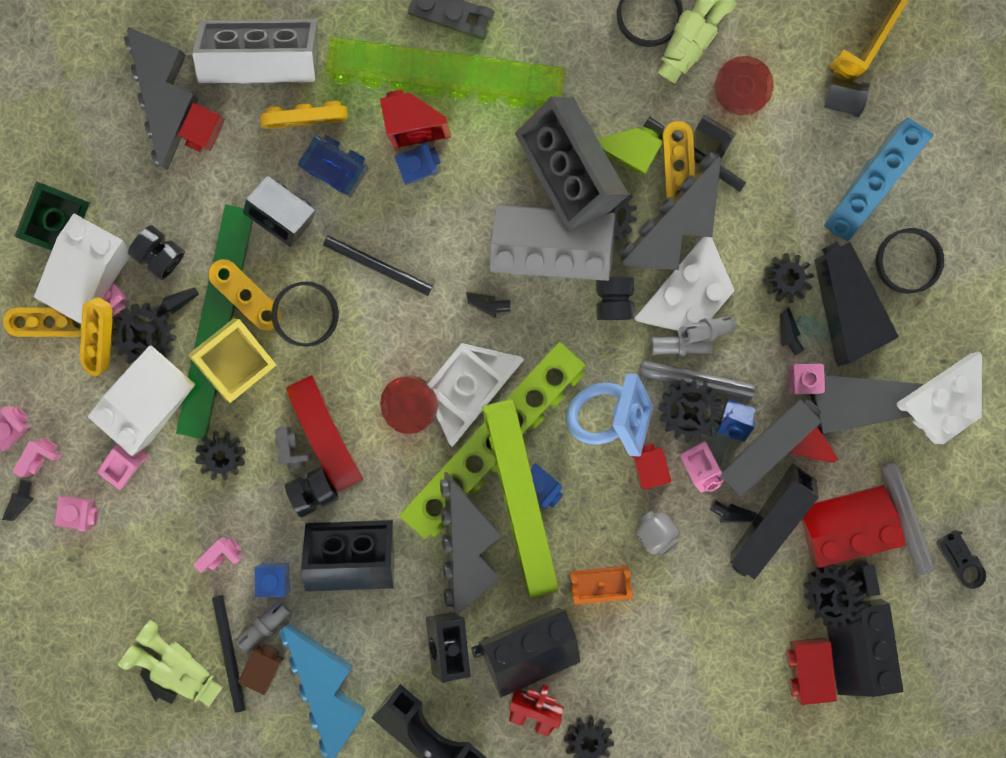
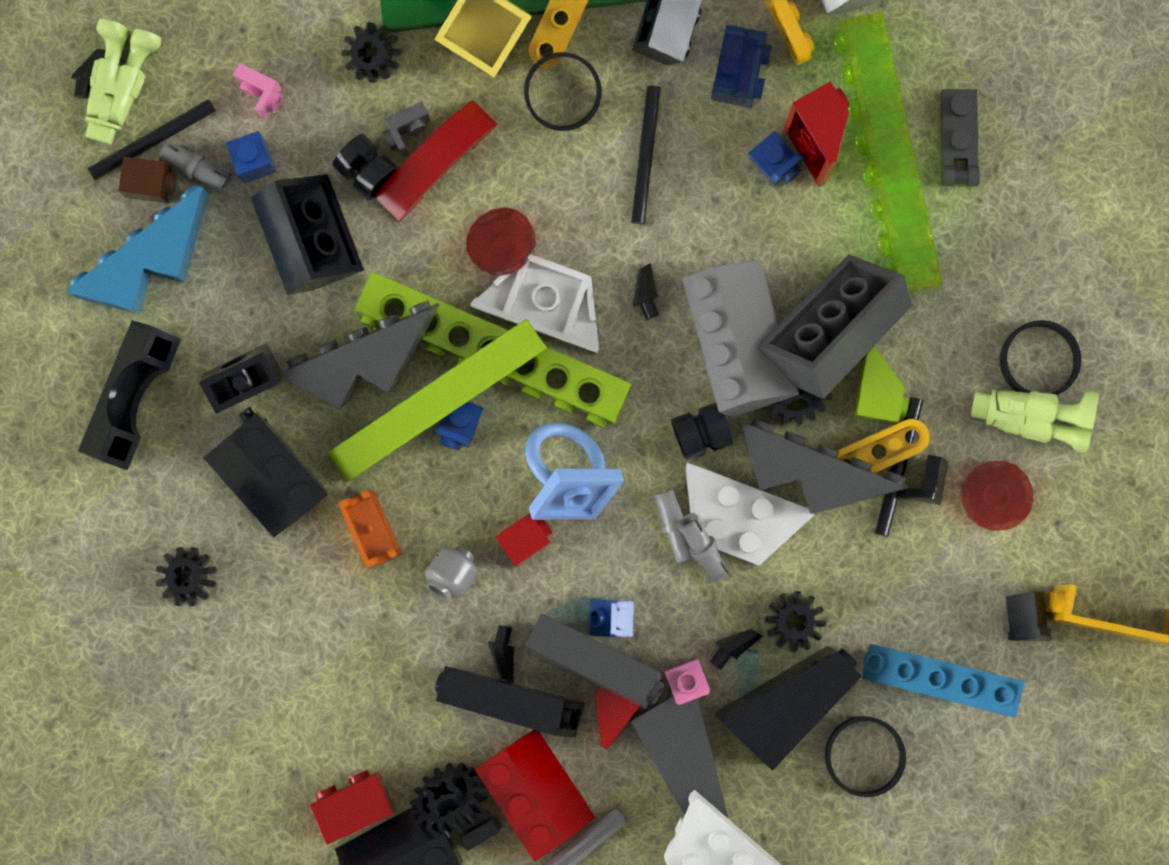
camera: 80 degrees right, 5 degrees down
red hips [509,684,564,736] -> none
light grey axle [639,360,755,400] -> none
black gear [659,378,723,443] -> none
bright pink bracket [680,441,725,493] -> none

